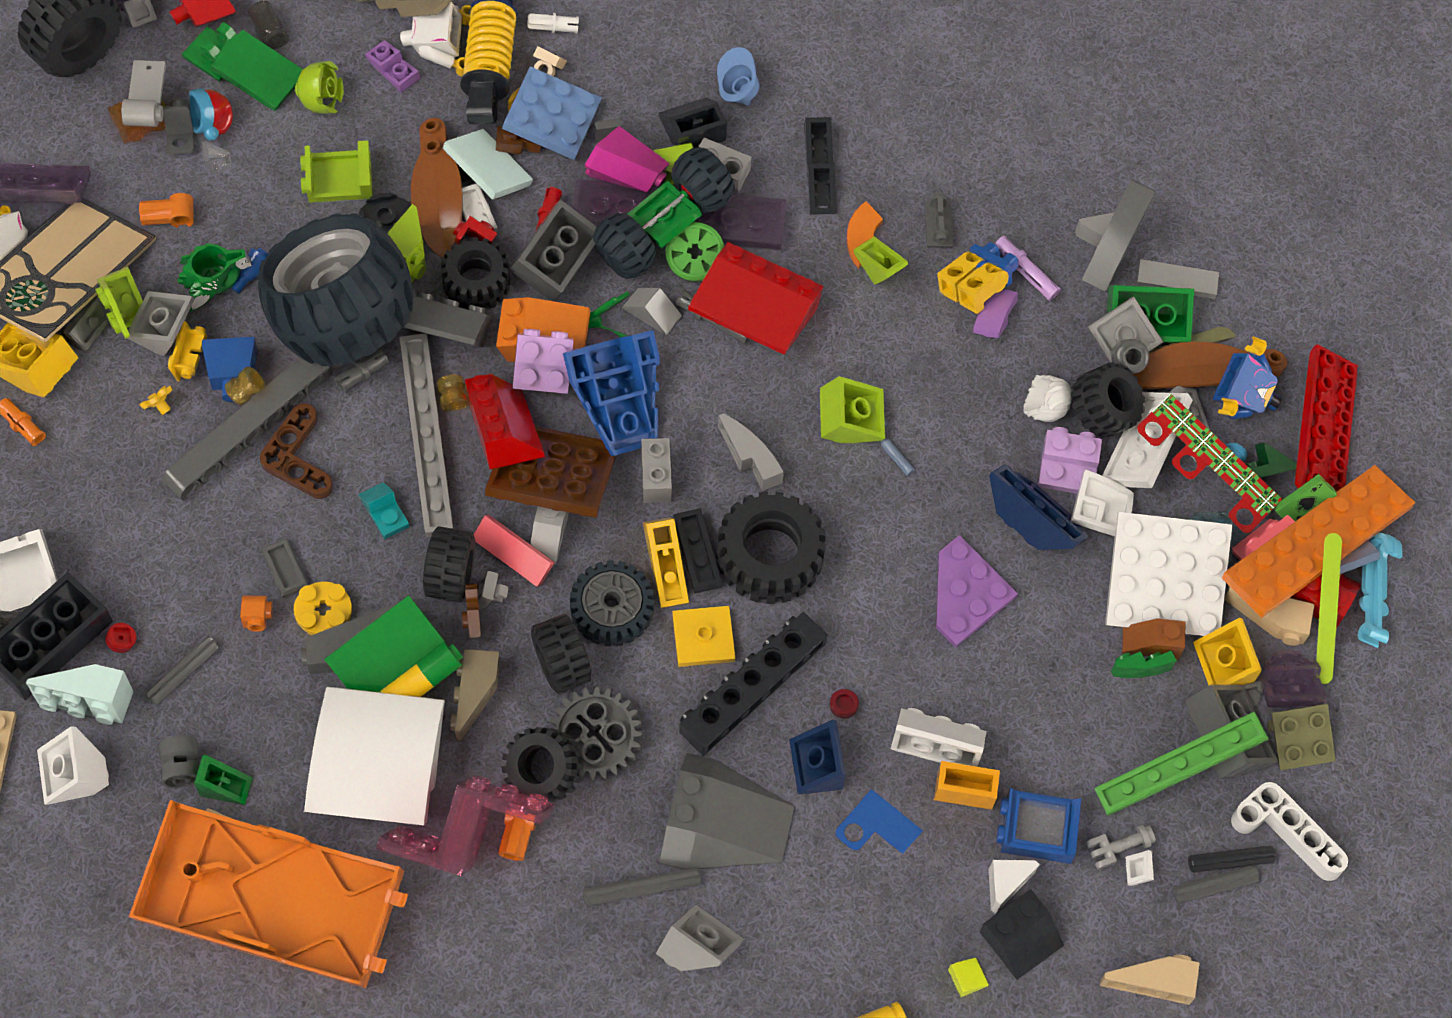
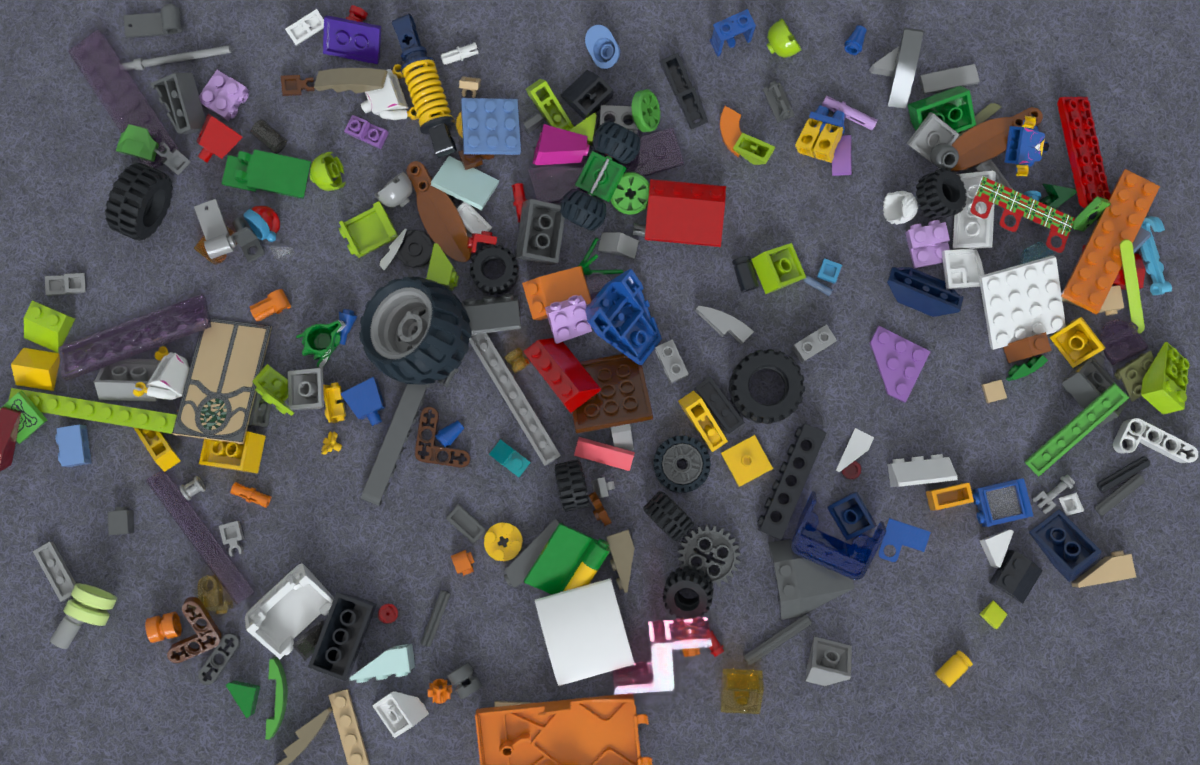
camera: 15 degrees left, 20 degrees up
green slope [194,755,253,805] -> none
clear yellow wheel [225,367,265,405] -> none
coral bracket [1232,515,1295,561] -> none
none -> light grey cylinder [374,171,413,207]
none -> white sticker [380,229,407,270]
none -> orange gear [428,679,452,704]
none -> blue cone [435,420,464,448]
none -> lime slope [525,79,574,131]
none -> bright green wheel [631,89,660,132]
none -> red pin [702,630,724,657]
none -> blue window [709,9,756,57]
none -> clear yellow slope [721,669,764,714]
none -> black piece [732,256,759,293]
none -> lime cylinder [766,19,801,58]
none -> light grey brick [791,325,837,363]
none -> clear blue windscreen [791,491,886,580]
none -> dark azure plate [817,258,842,284]
none -> white sticker [836,428,874,472]
none -> blue cone [845,26,867,55]
none -> tan tile [982,380,1007,403]
none -> dark blue slope [1029,509,1102,583]
none -> lime slope [1141,342,1190,415]

